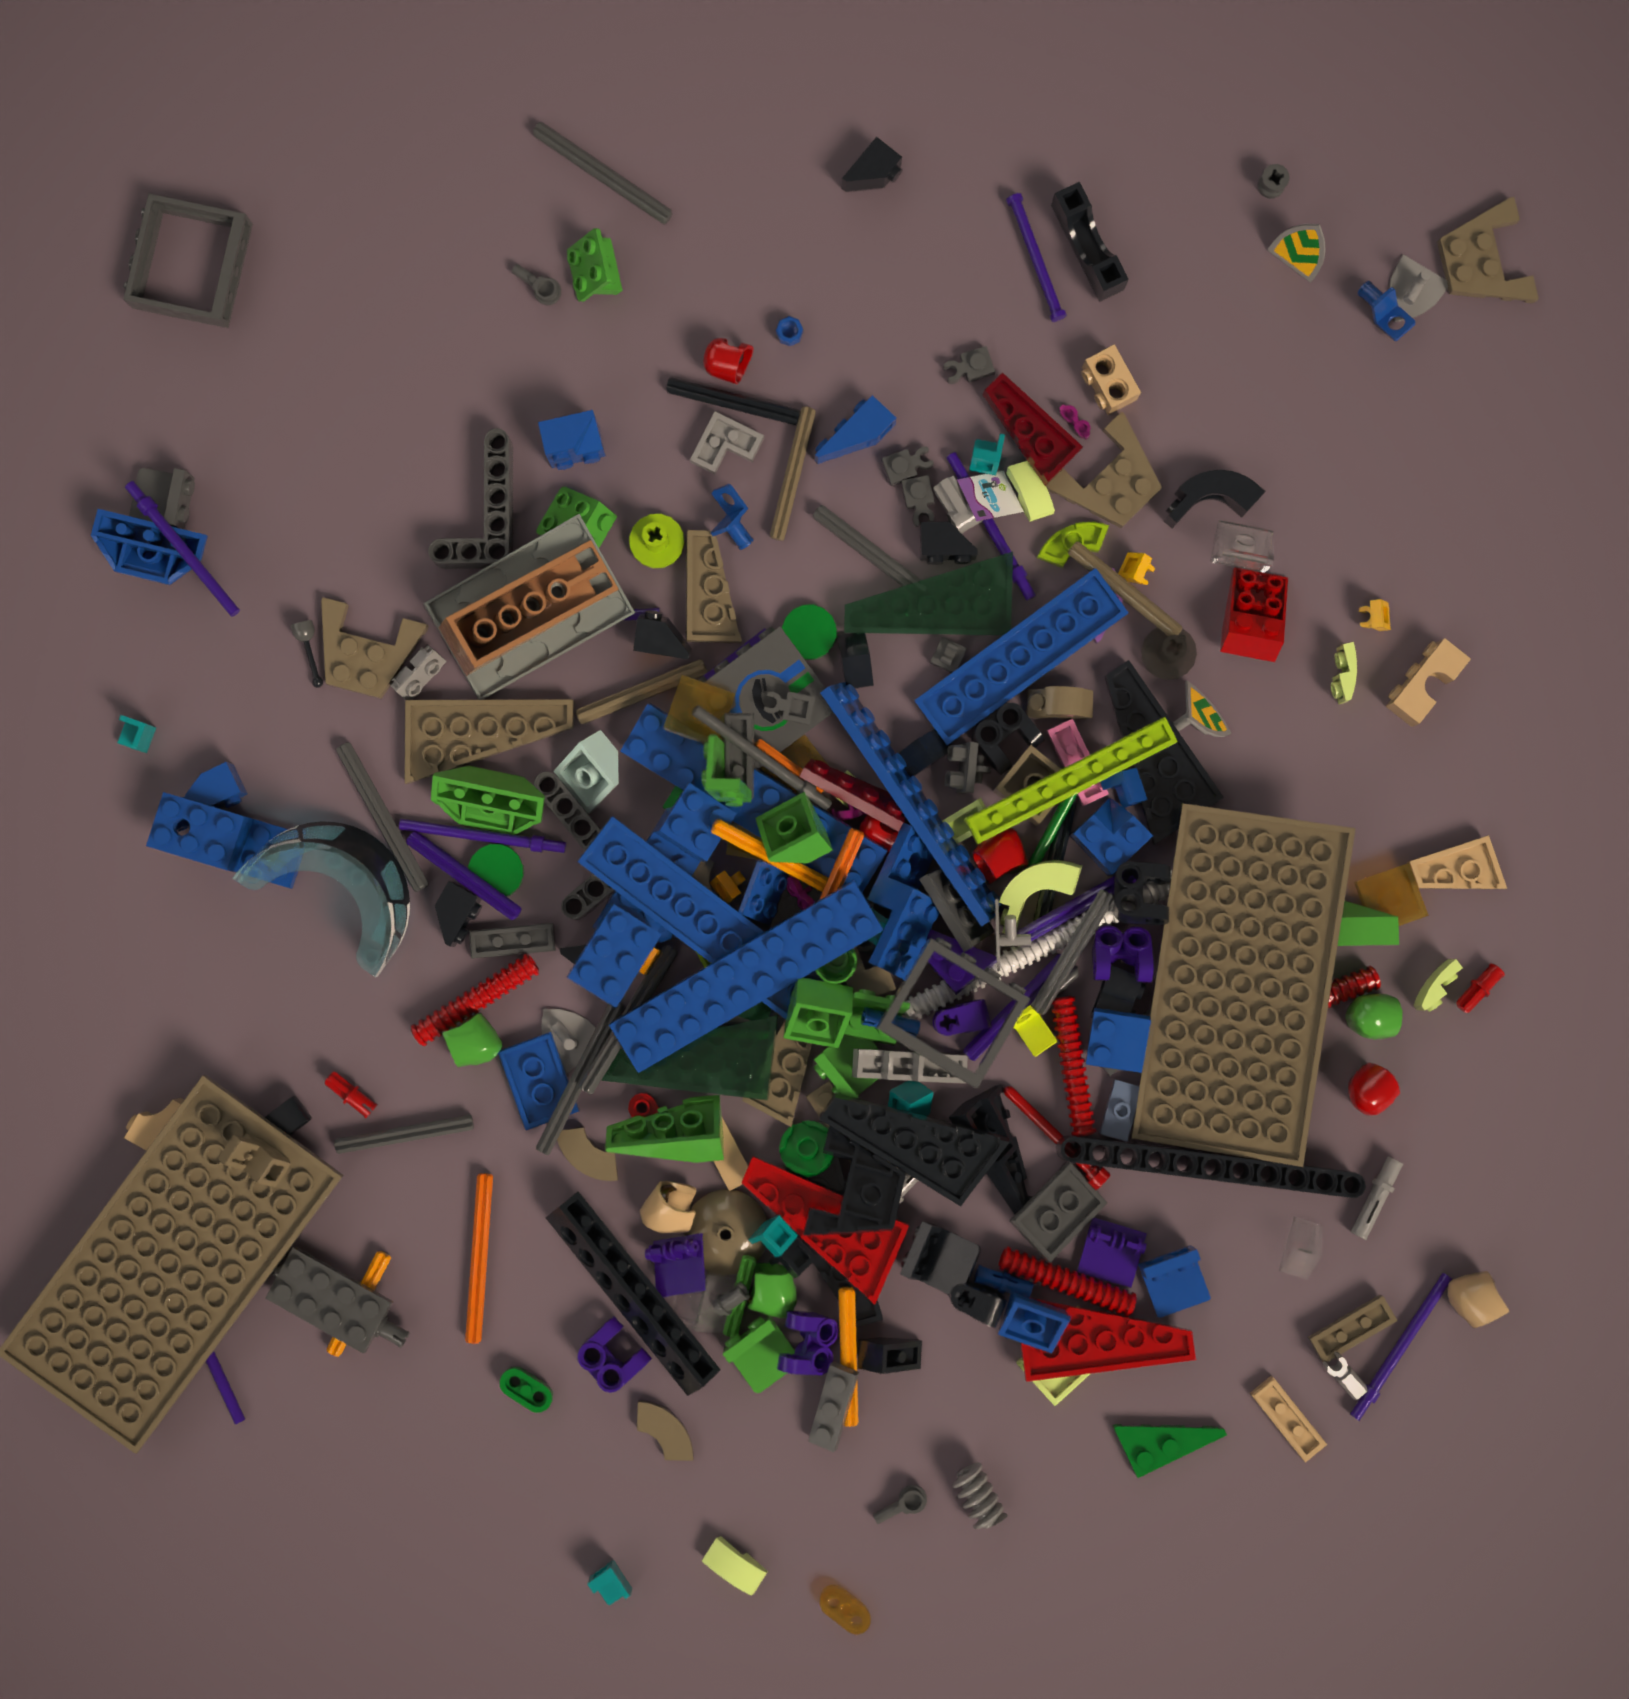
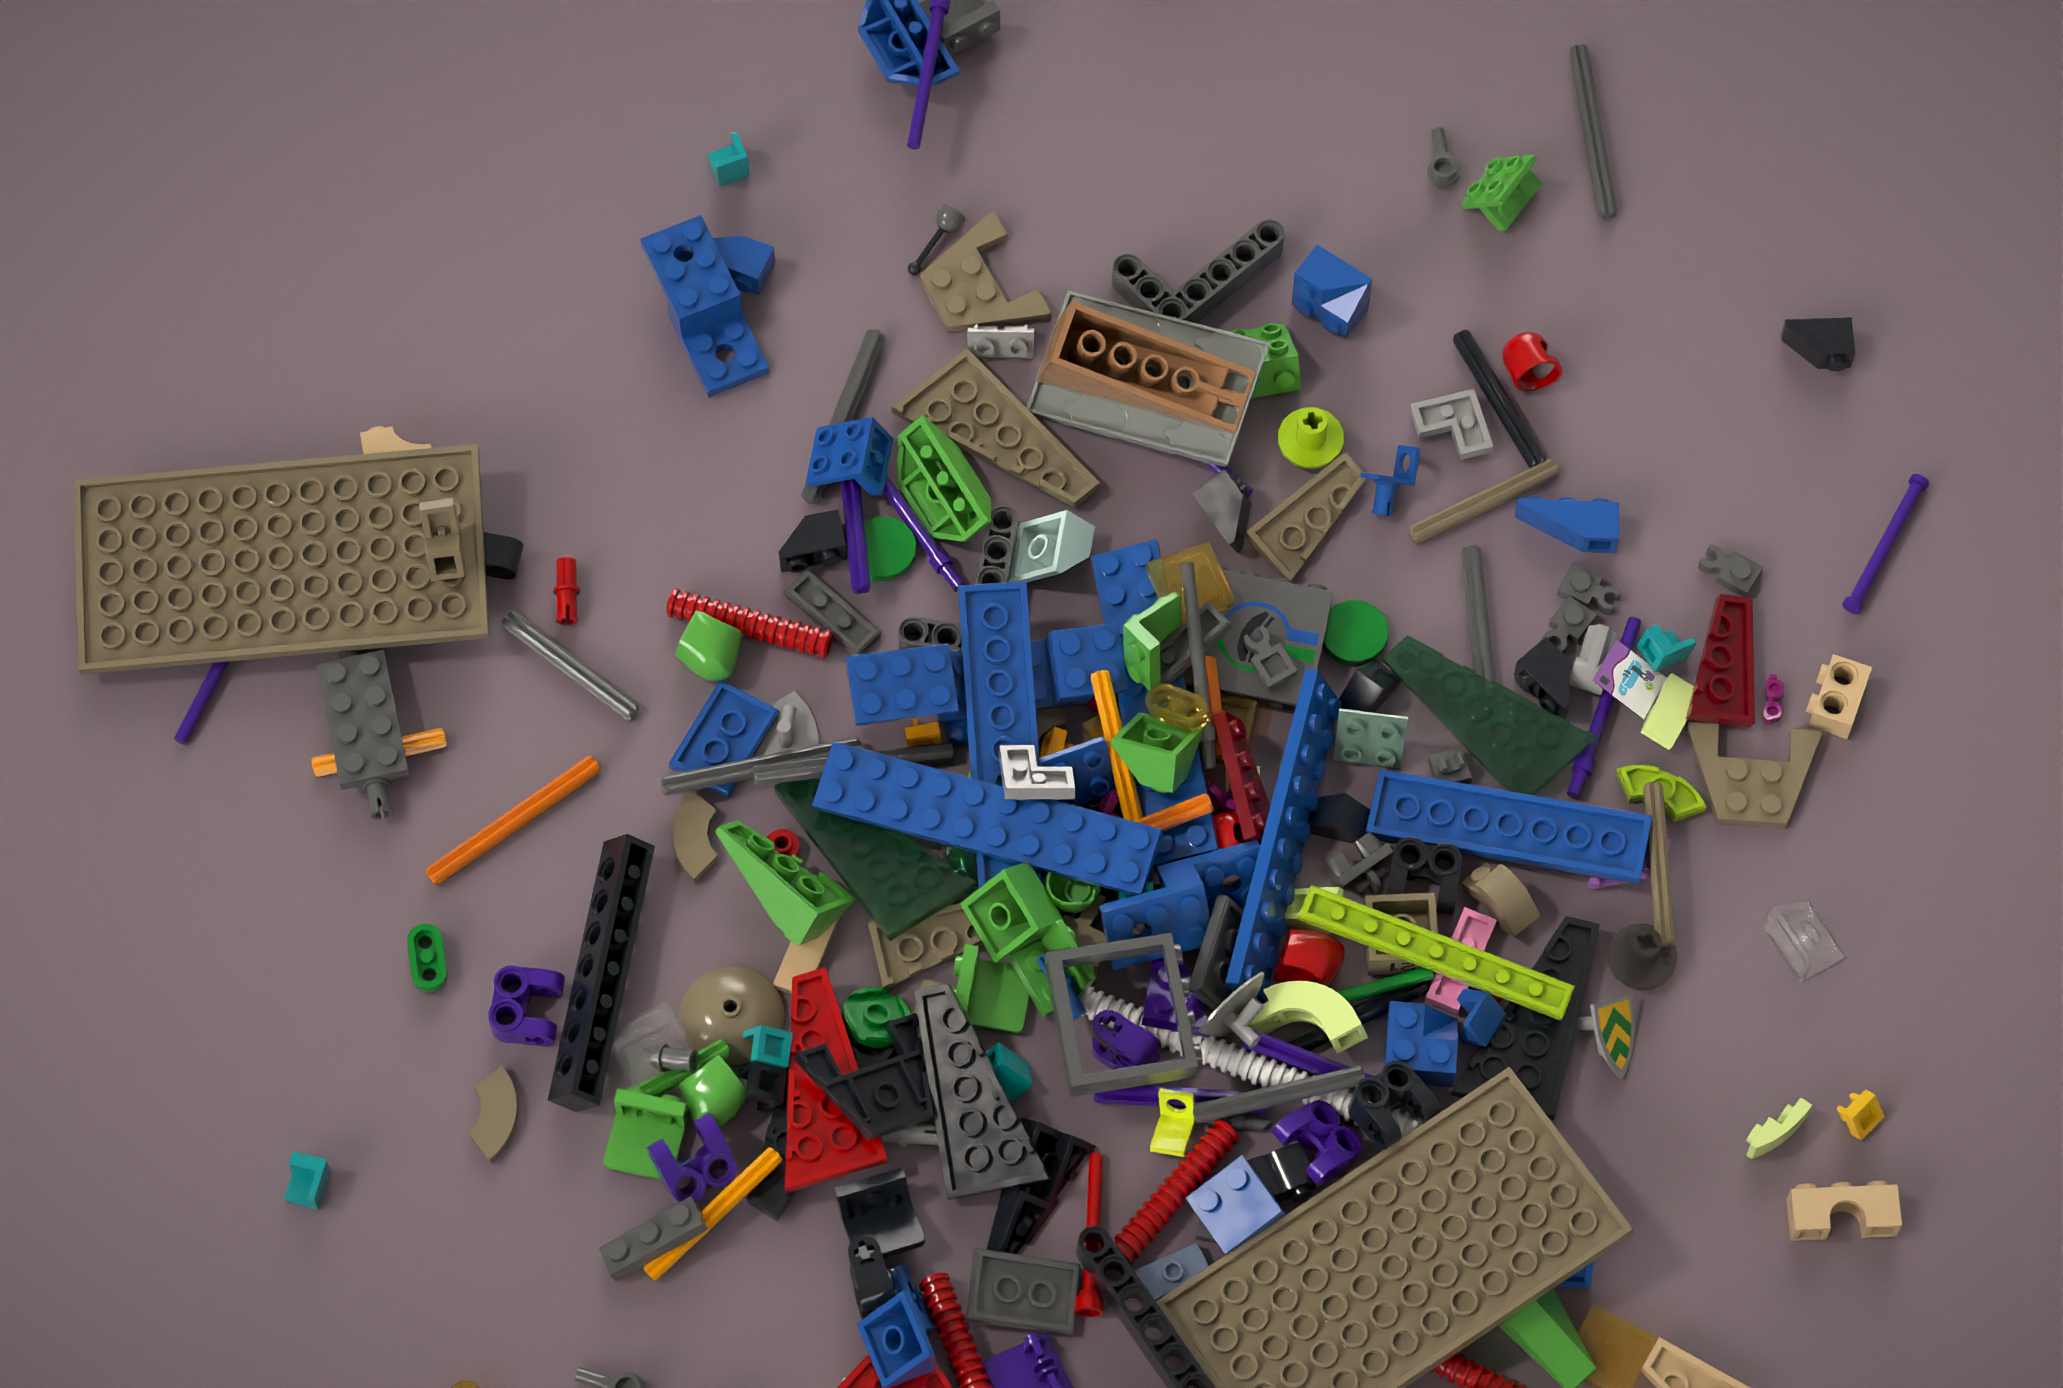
camera: 50 degrees right, 20 degrees down
clear light blue windscreen [232,821,410,977] -> none
dark tan axle [576,659,707,724] -> none
tan piece [640,1181,696,1234] -> none
dark purple hinge [645,1233,706,1297] -> none
yellowish green slope [702,1536,768,1595] -> none
blue tile [776,316,803,346] -> none
light grey slope [852,1049,968,1084] -> none
black slope [857,1337,922,1374] -> none
black arch [1051,181,1129,302] -> none
yellow tile [1118,552,1155,585] -> none
black arch [1164,470,1266,528] -> none
red slope [1220,567,1288,662] -> none
none -> blue bracket [806,417,894,496]
none -> light grey plate [999,745,1075,800]
none -> clear yellow plate [1145,684,1211,731]
none -> sand green hinge [1333,709,1408,769]

